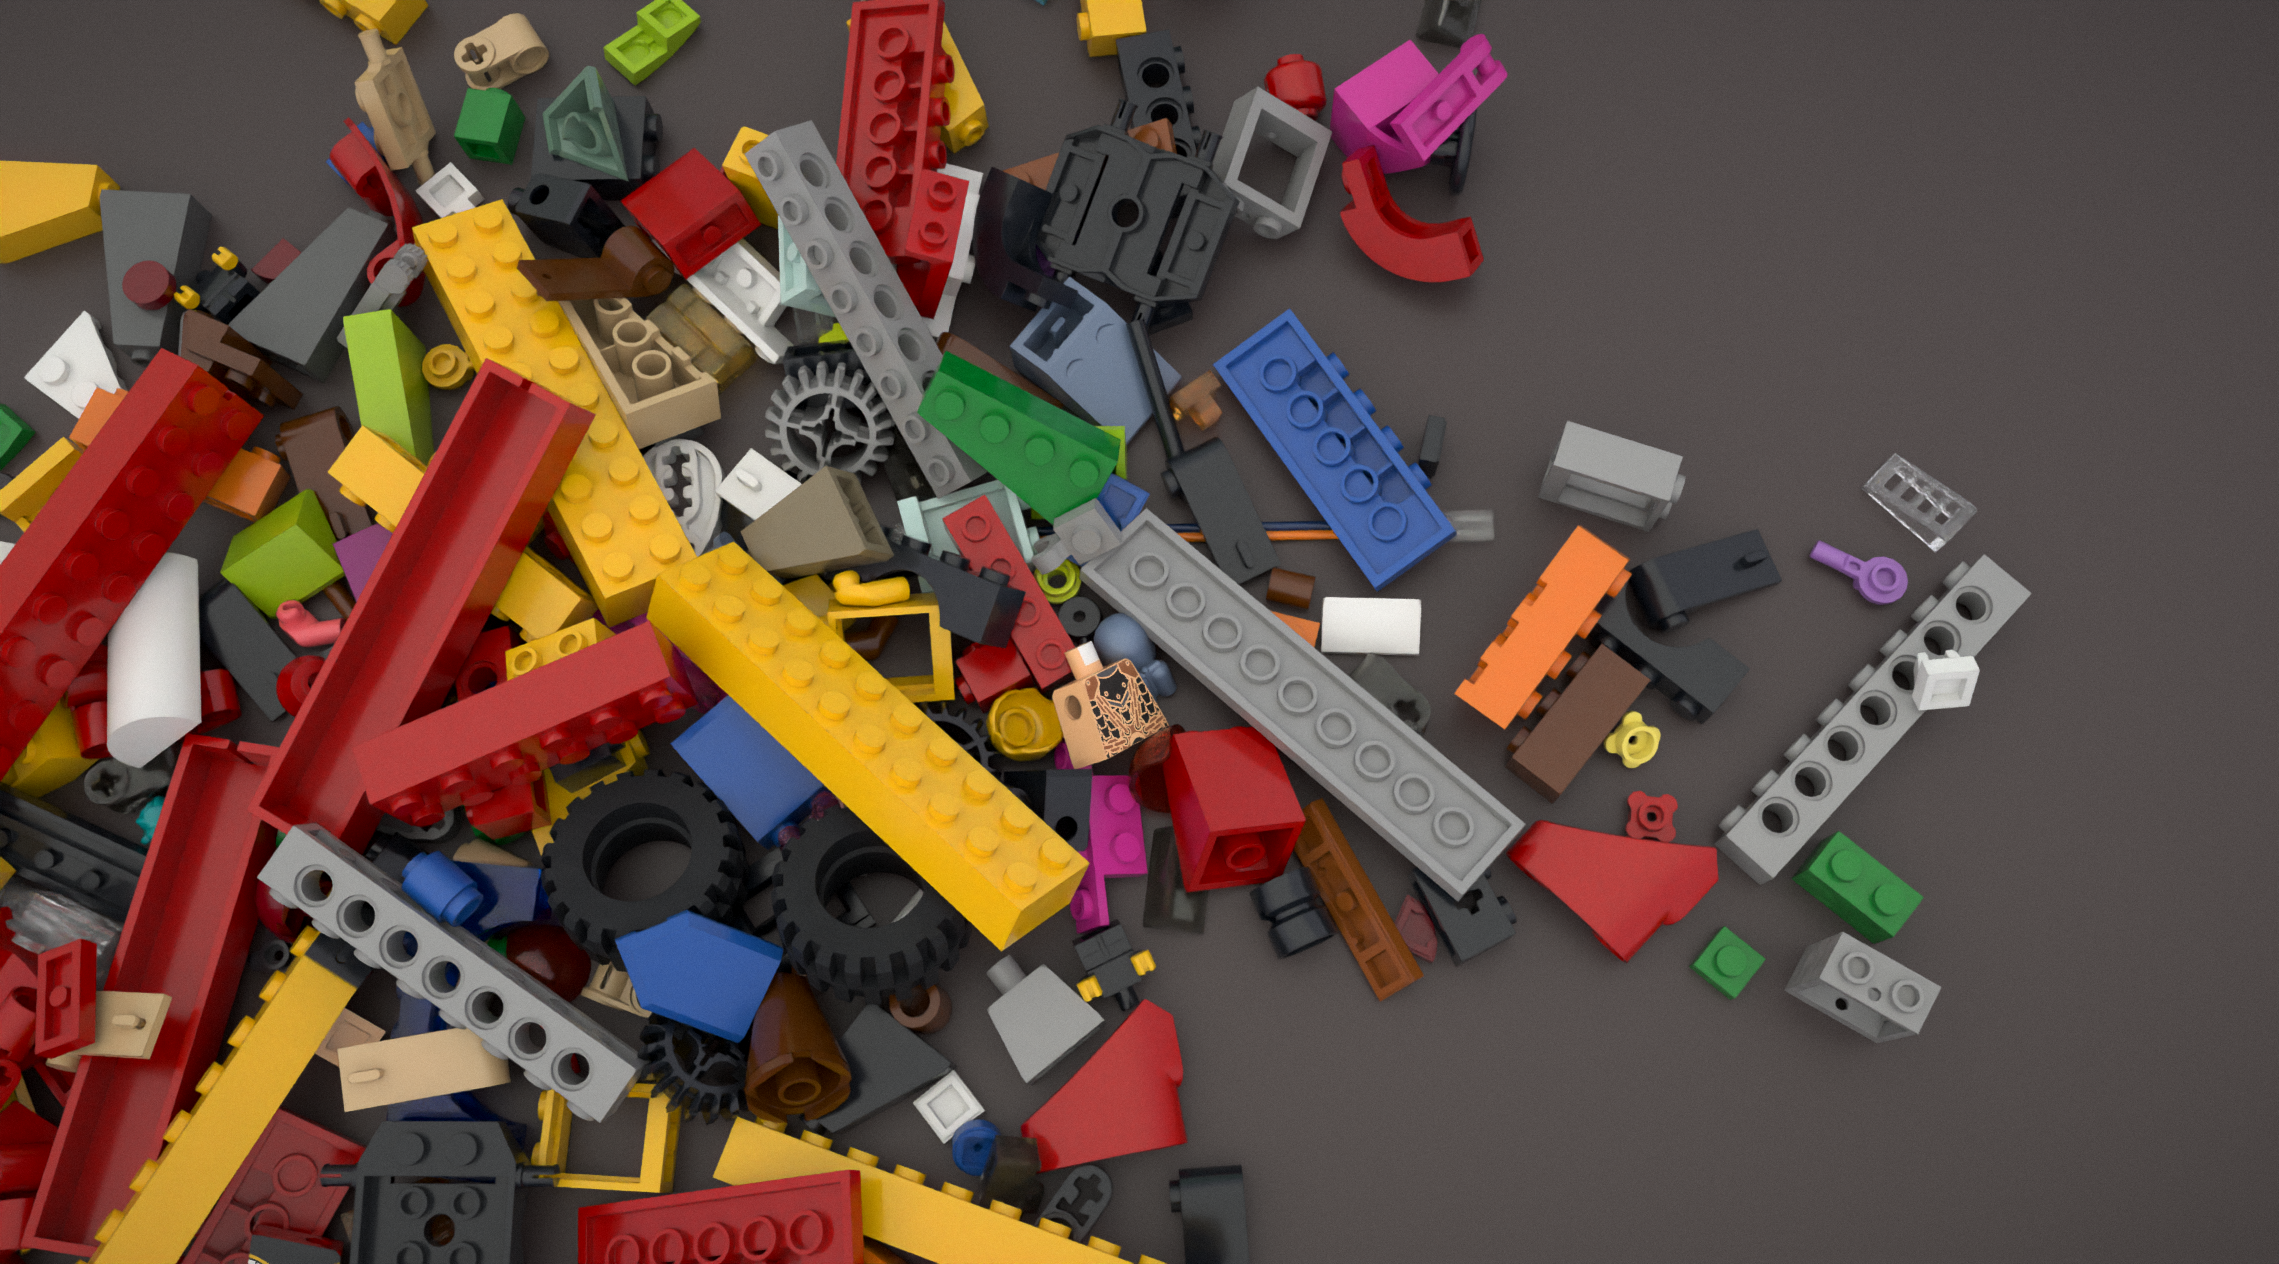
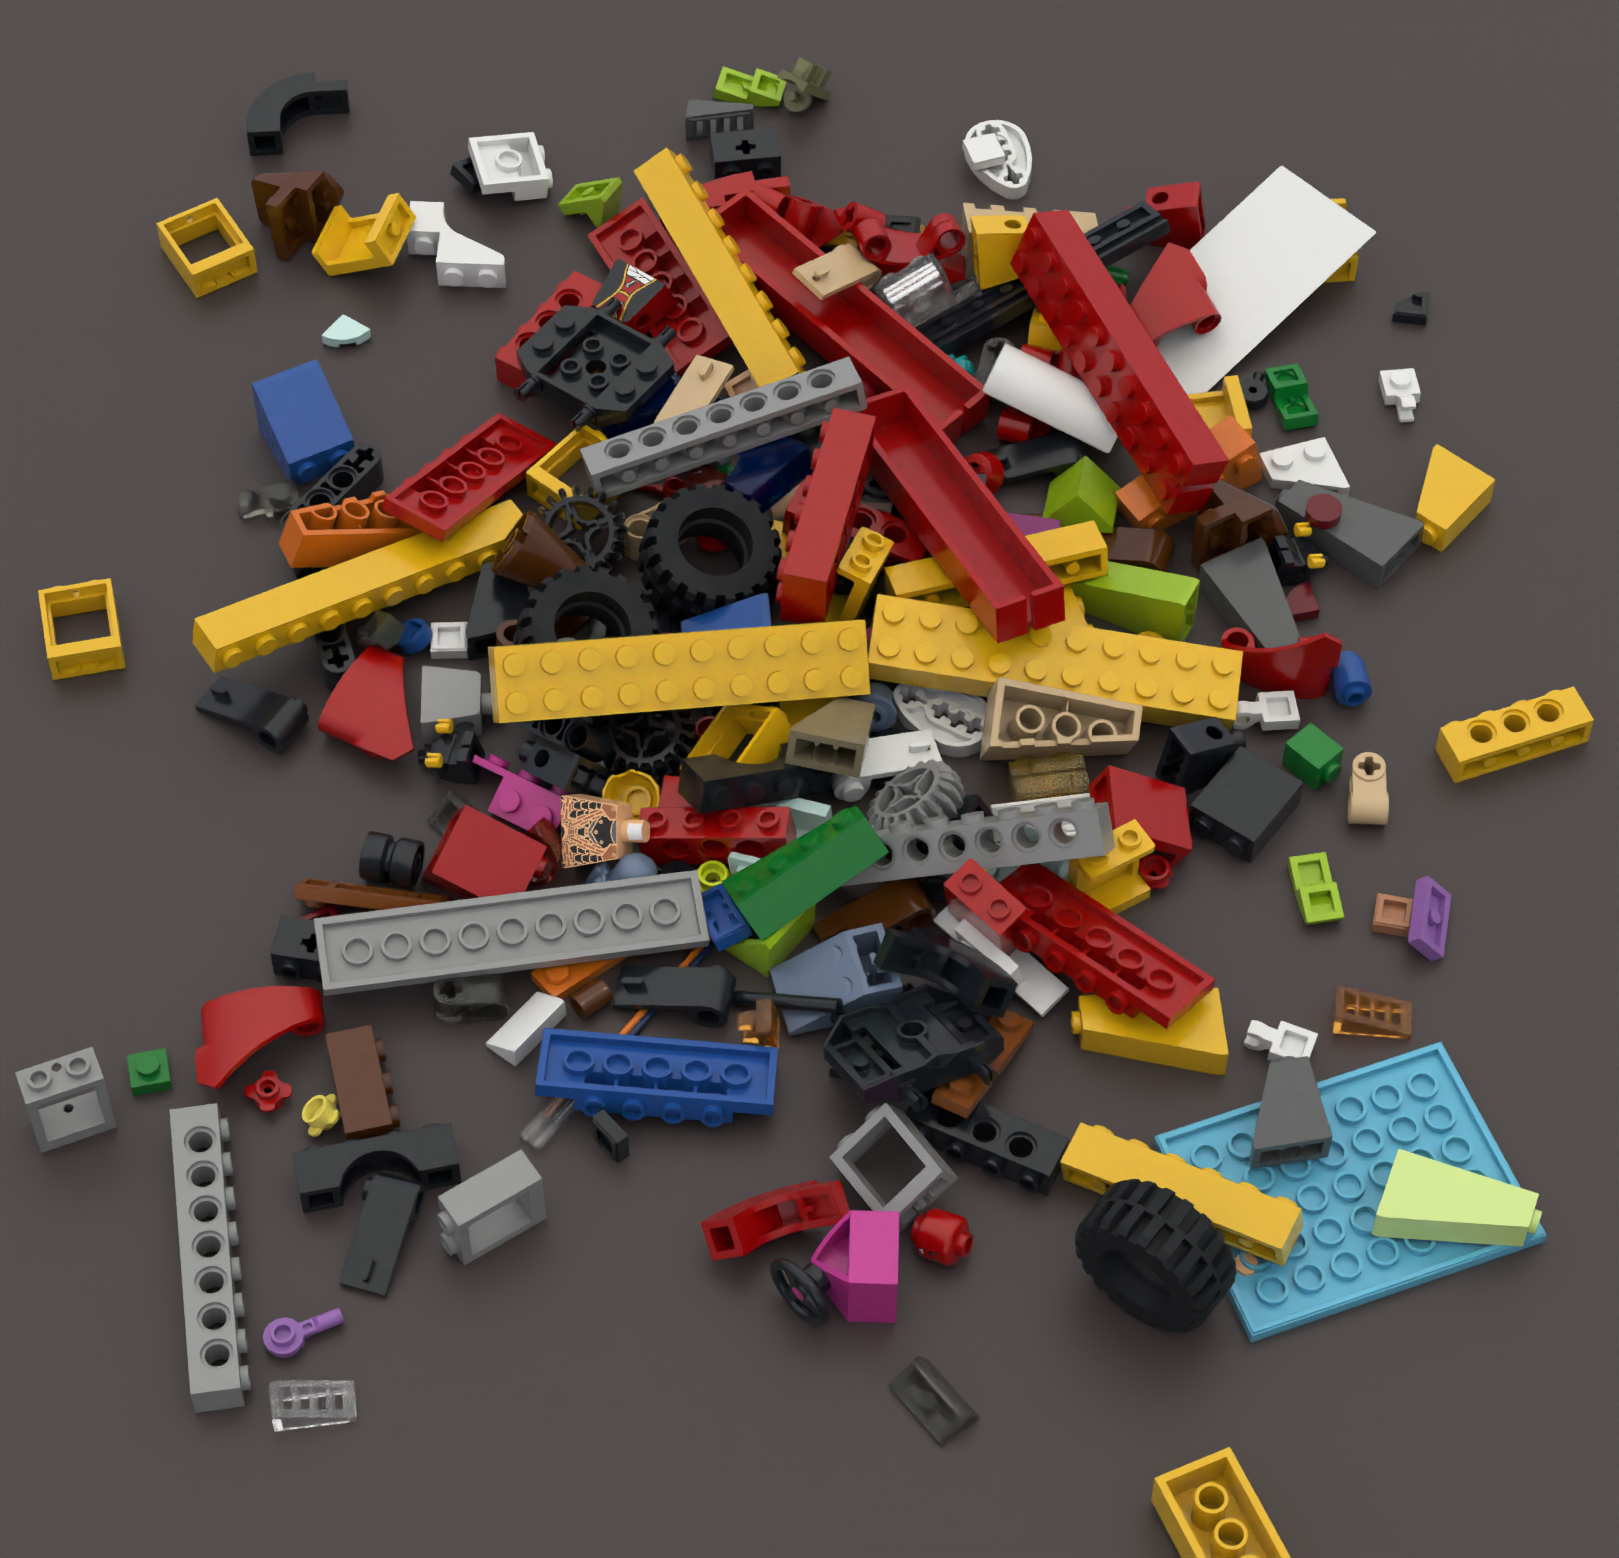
camera: 120 degrees right, 20 degrees down
red plate [35,938,97,1059] -> none
coral arm [276,600,346,648] -> none
light grey hinge [336,243,428,348] -> none
tan plate [354,29,436,185] -> none
blue brick [401,851,483,927] -> none
reddish brown door [517,225,675,301] -> none
sand green slope [542,66,629,182] -> none
blue tile [615,910,783,1043] -> none
yellow arm [832,570,910,607] -> none
light grey plate [1031,498,1122,575] -> none
dark pink plate [1390,34,1508,161] -> none
orange wedge [1454,525,1632,730] -> none
green brick [1791,831,1924,944] -> none
white tile [1912,650,1980,711] -> none

